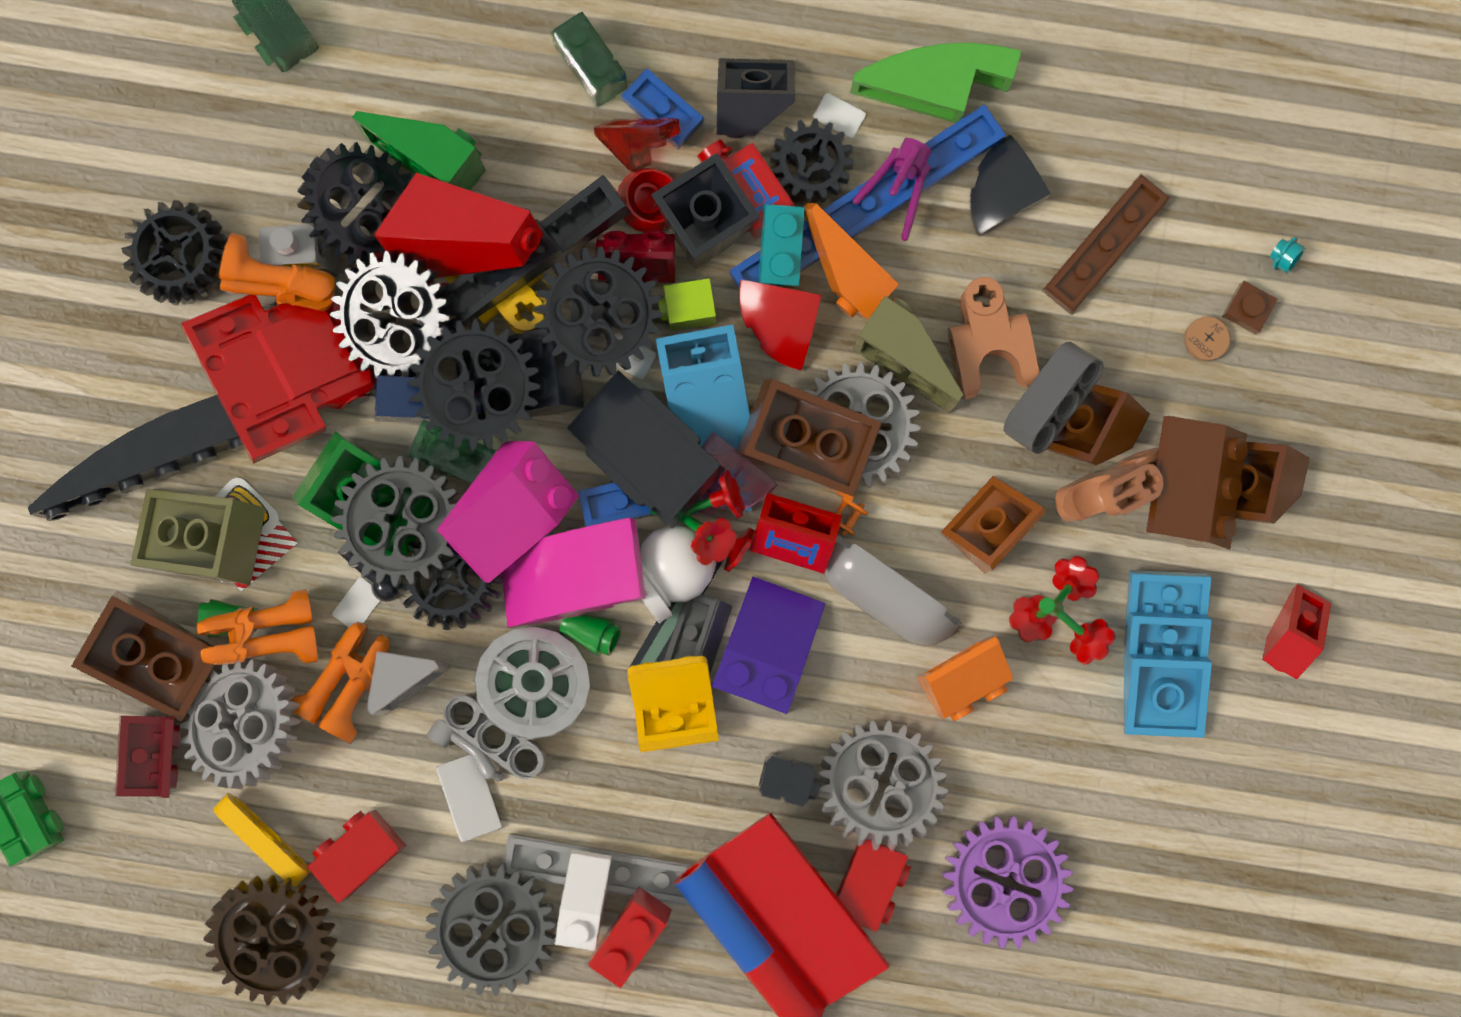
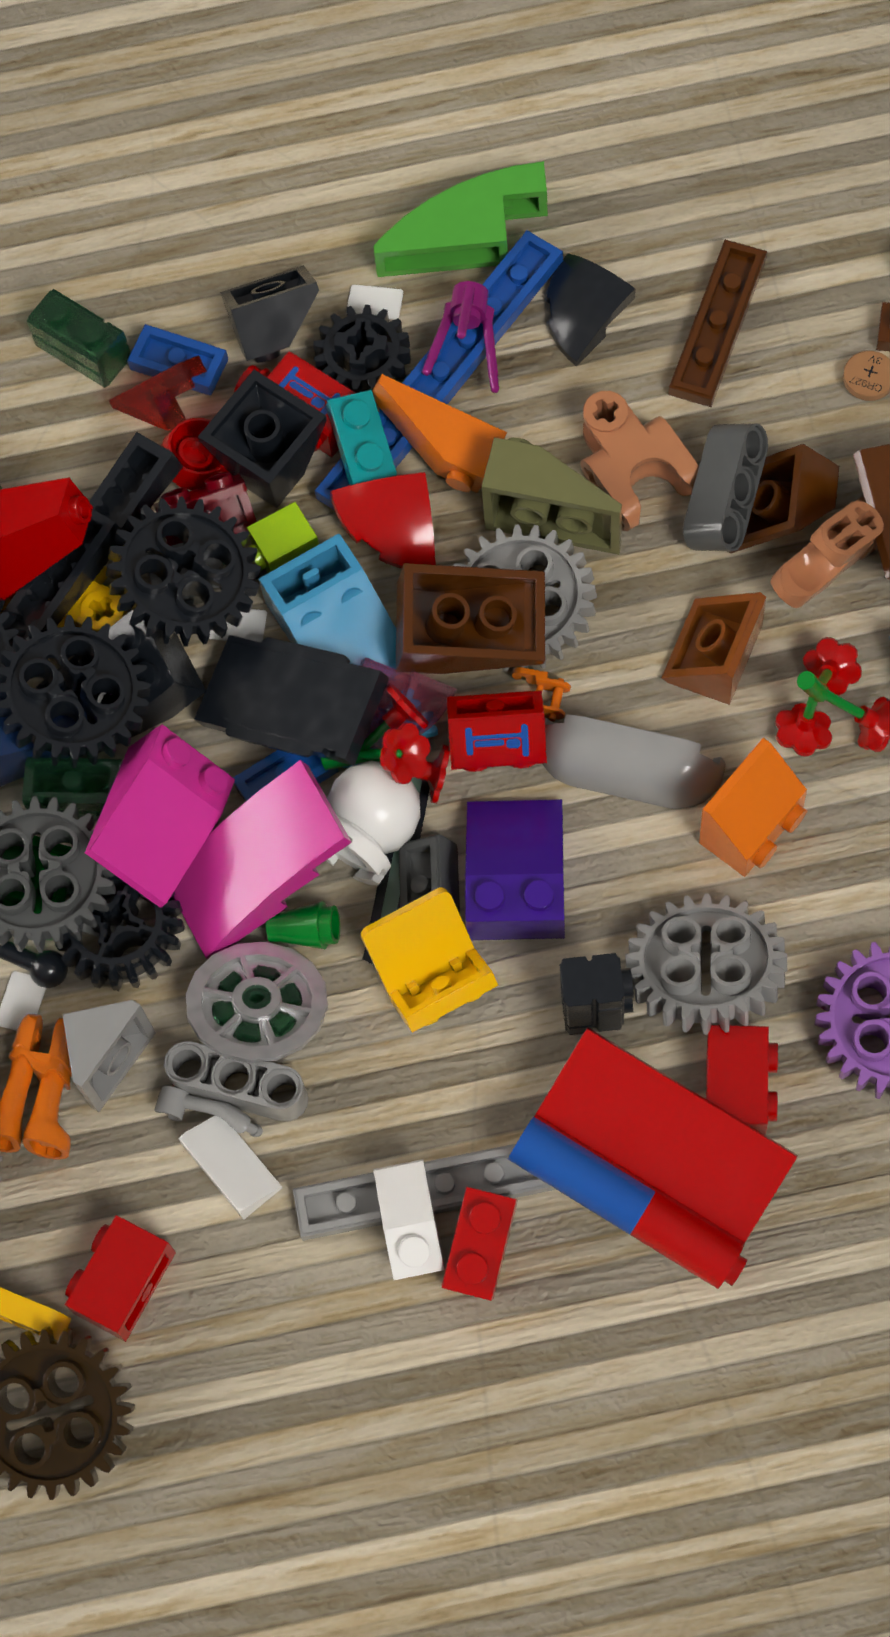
camera: 10 degrees left, 15 degrees down
dark grey gear [425,862,557,996] -> none

